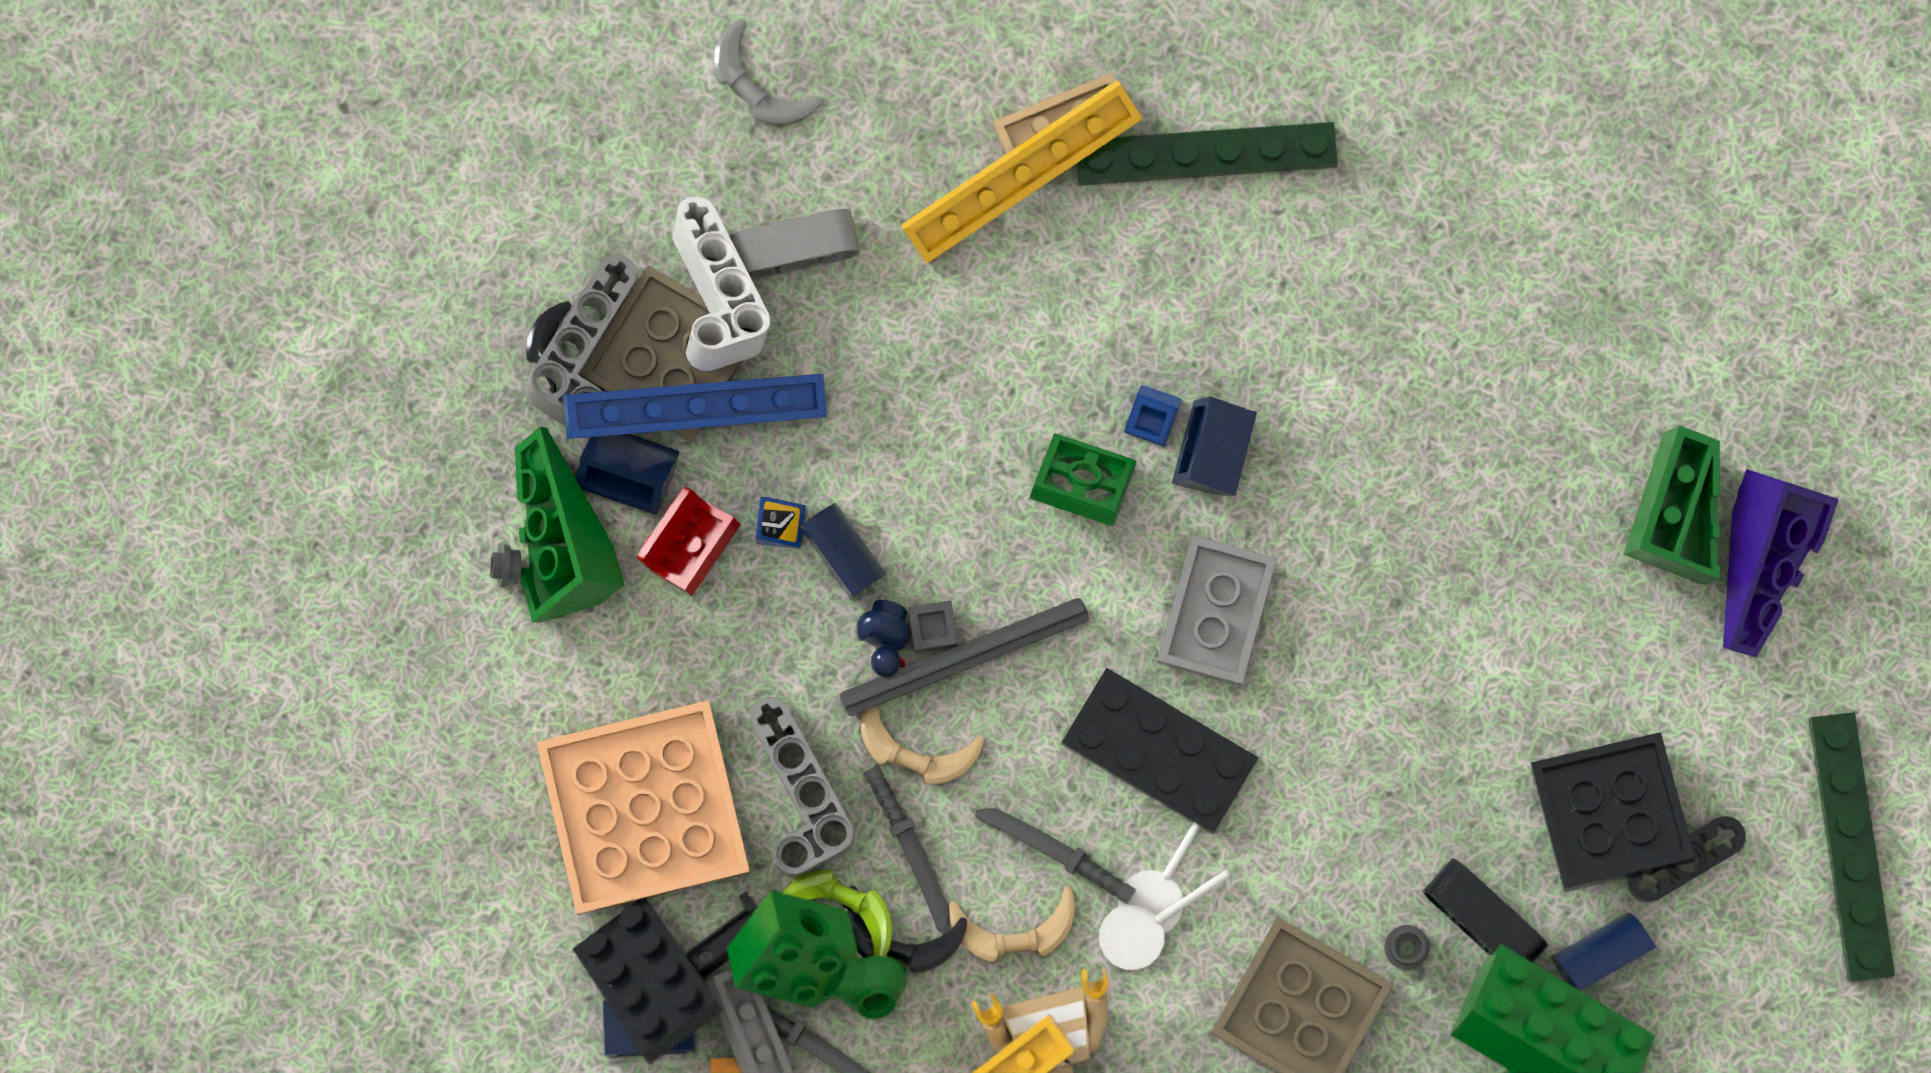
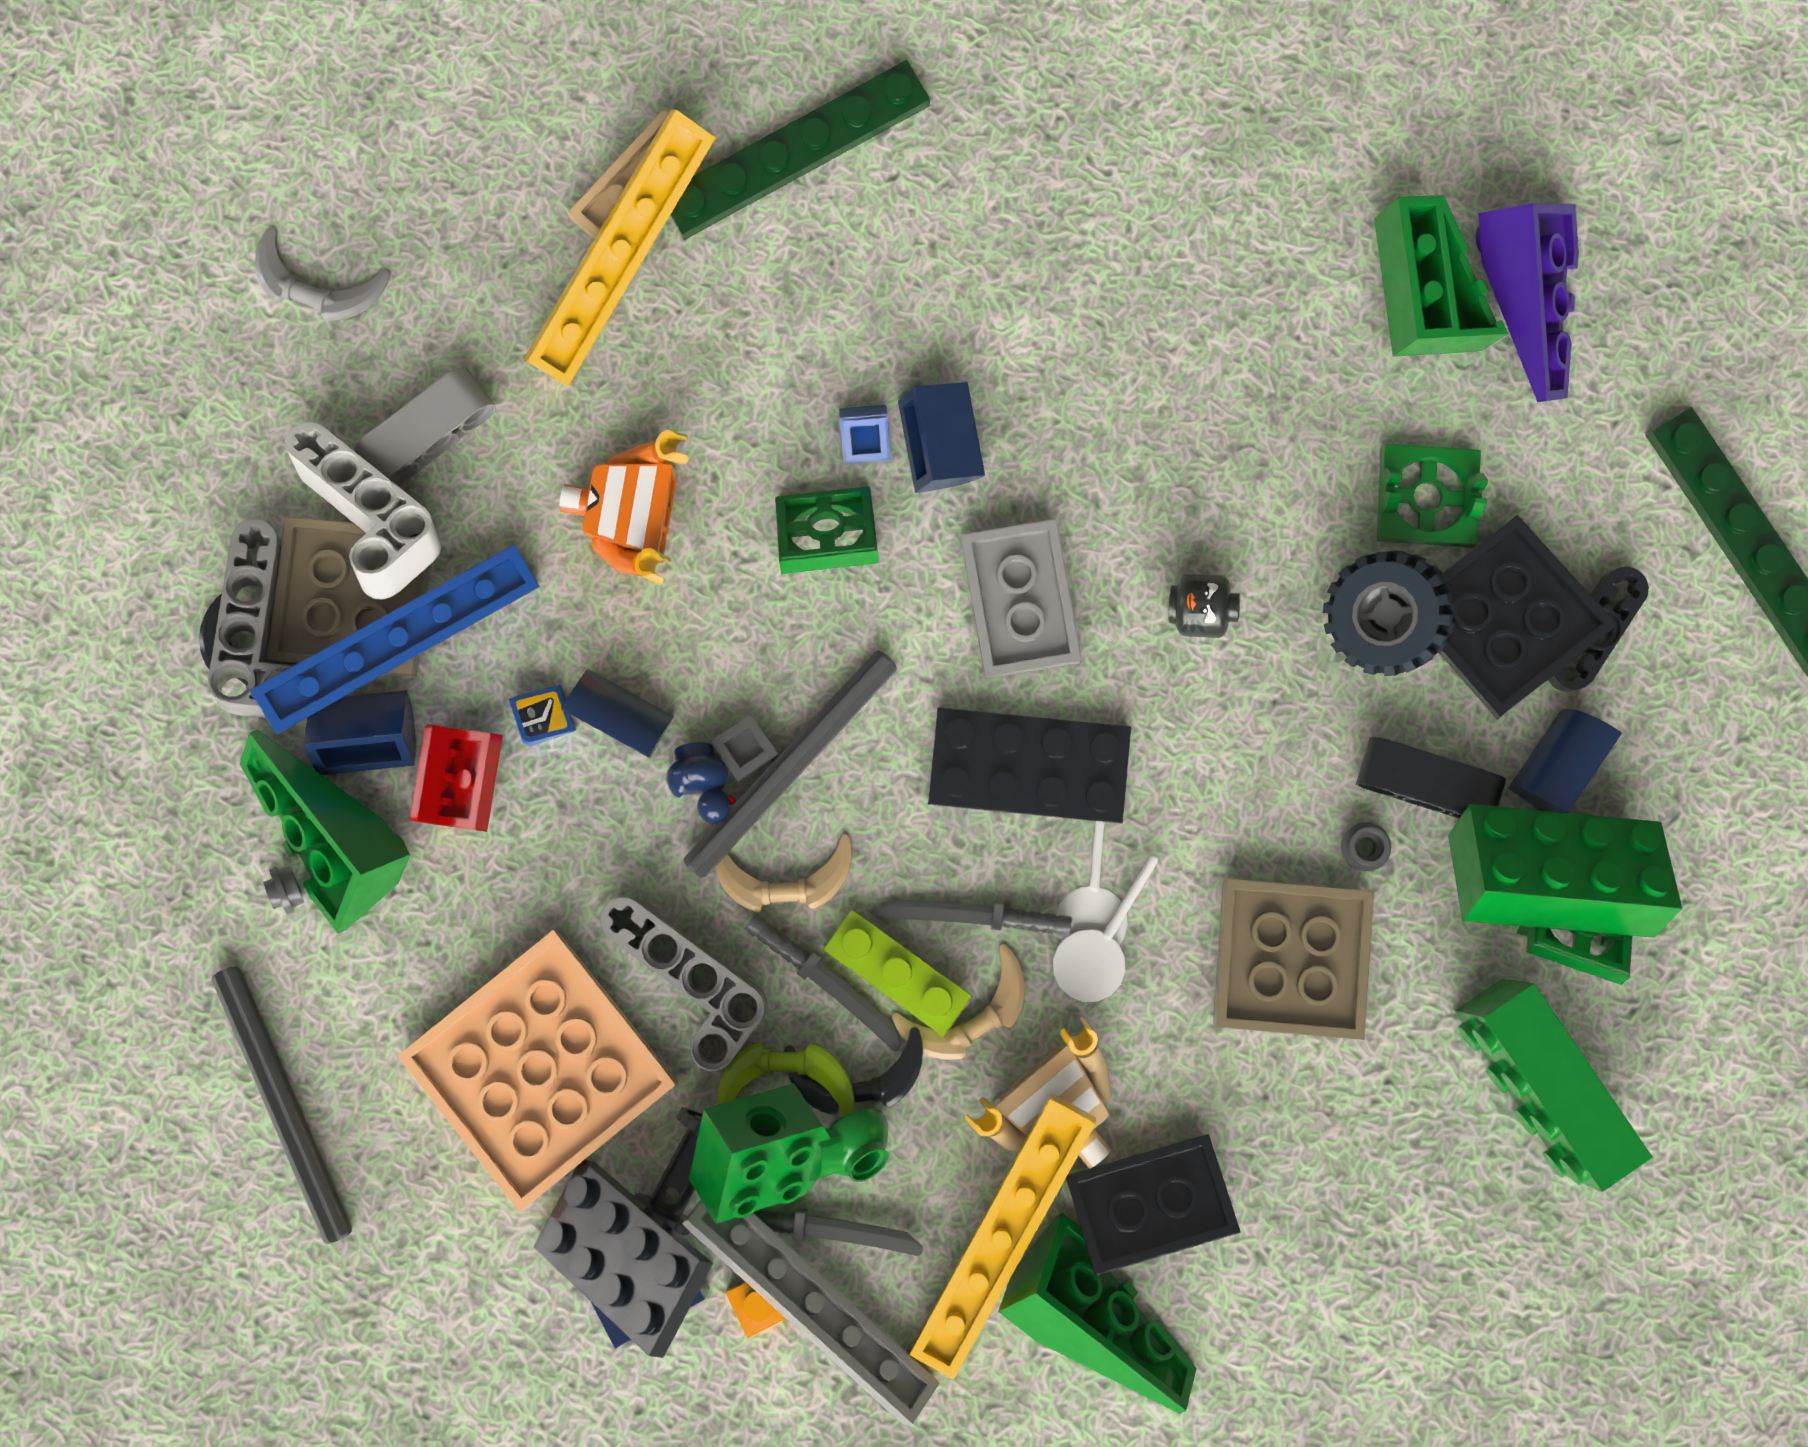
camera: 25 degrees left, 5 degrees up
none -> dark grey axle [211,966,352,1244]
none -> torso [560,430,688,584]
none -> lime plate [824,910,973,1037]
none -> pearl dark grey head [1169,574,1240,638]
none -> black wheel [1323,551,1457,676]
none -> green piece [1377,444,1488,548]

